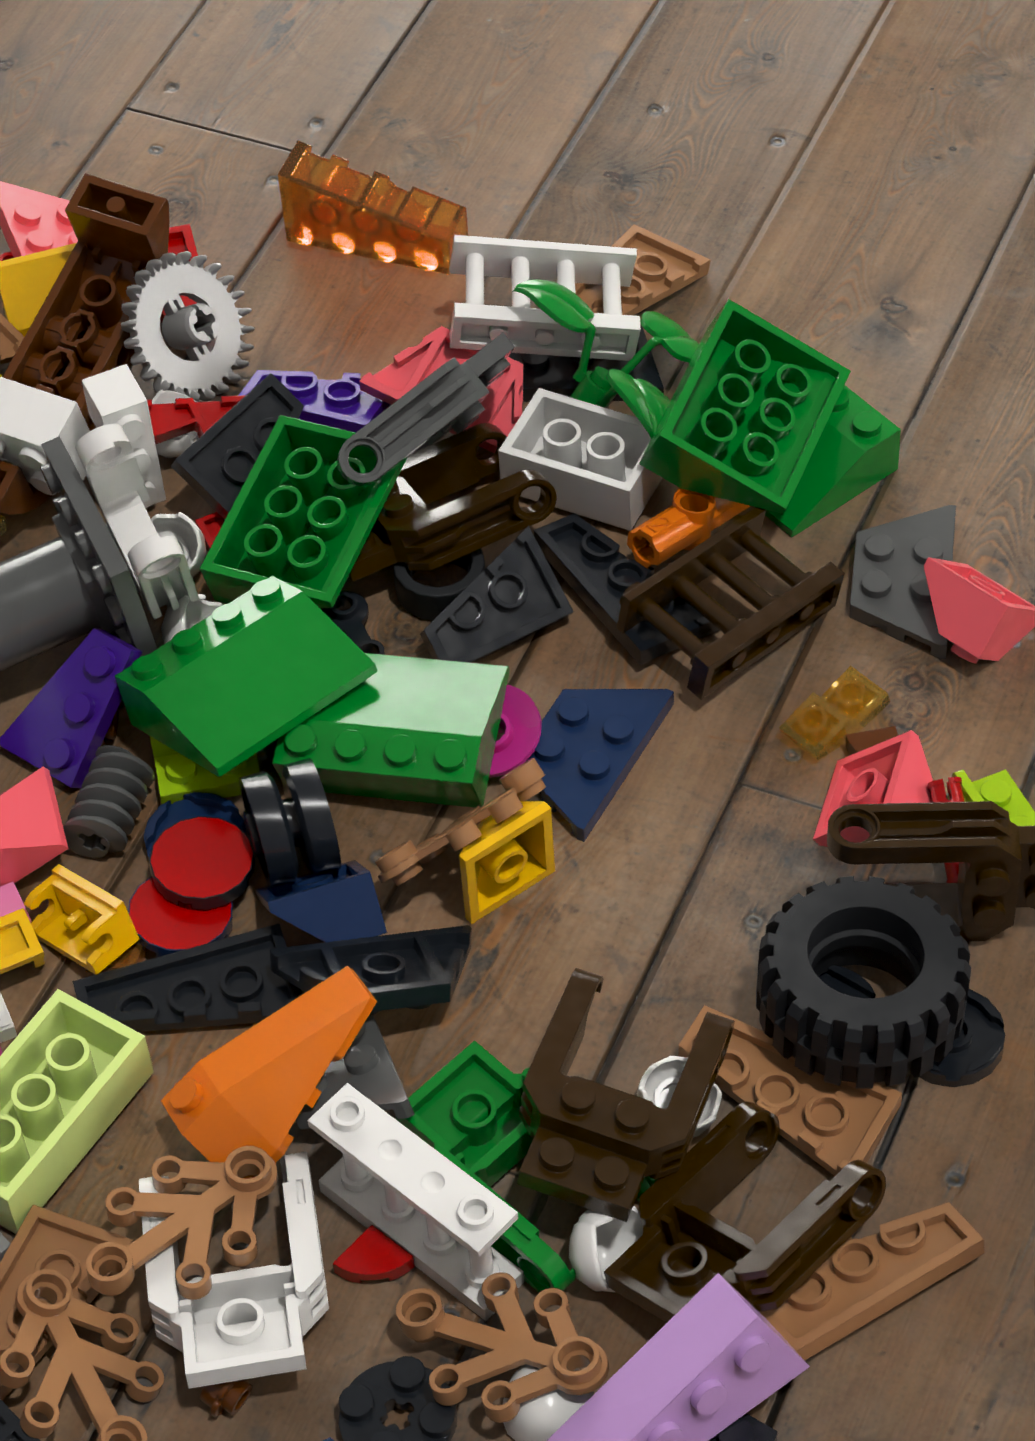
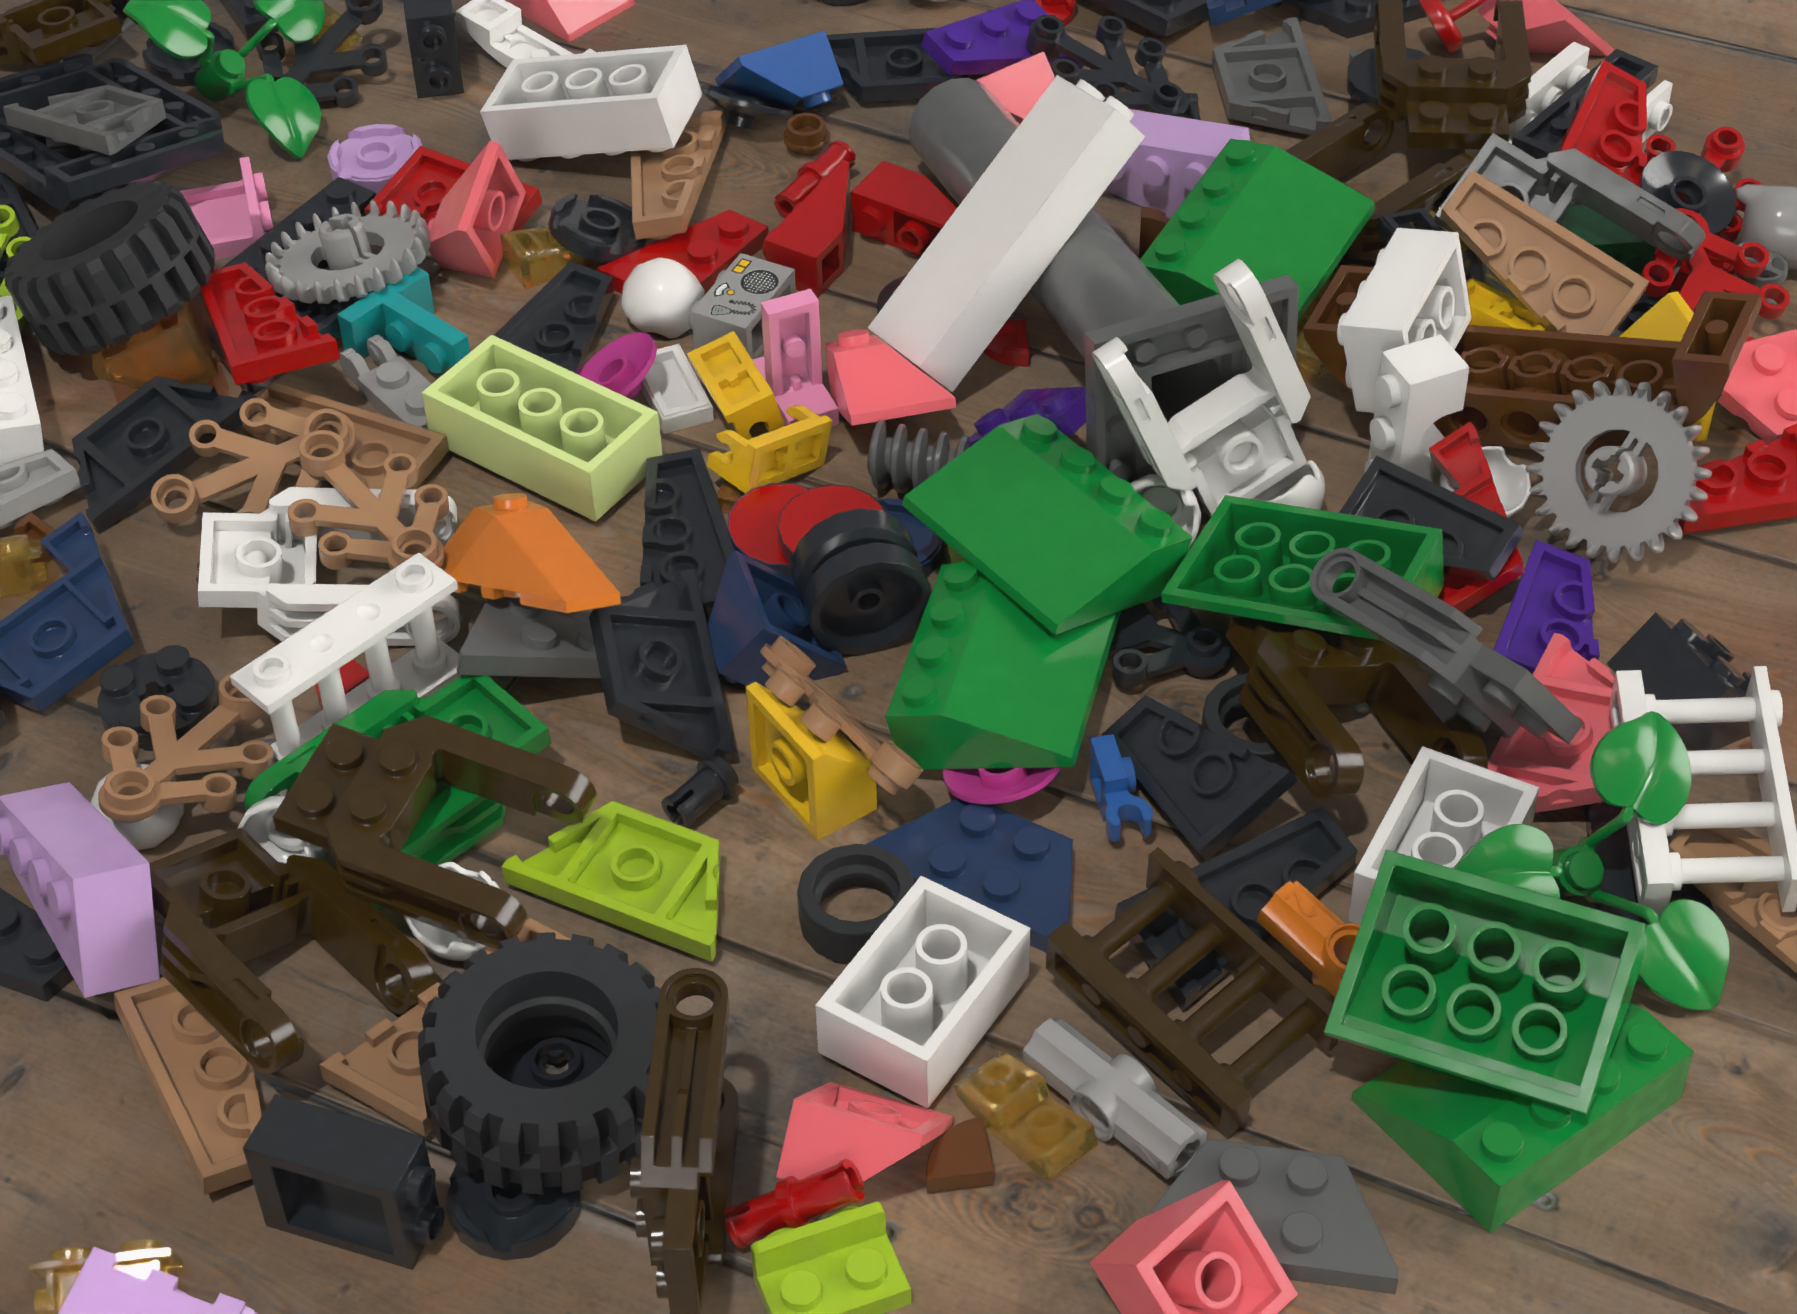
camera: 90 degrees right, 5 degrees down
none -> black window [243,1094,444,1270]
none -> lime wing [501,801,720,962]
none -> black pin [661,756,739,829]
none -> black tyre [797,844,915,963]
none -> white brick [815,876,1030,1109]
none -> light grey piece [1023,1018,1207,1179]
none -> blue plate [1088,734,1153,842]
none -> black slope [1606,612,1751,751]

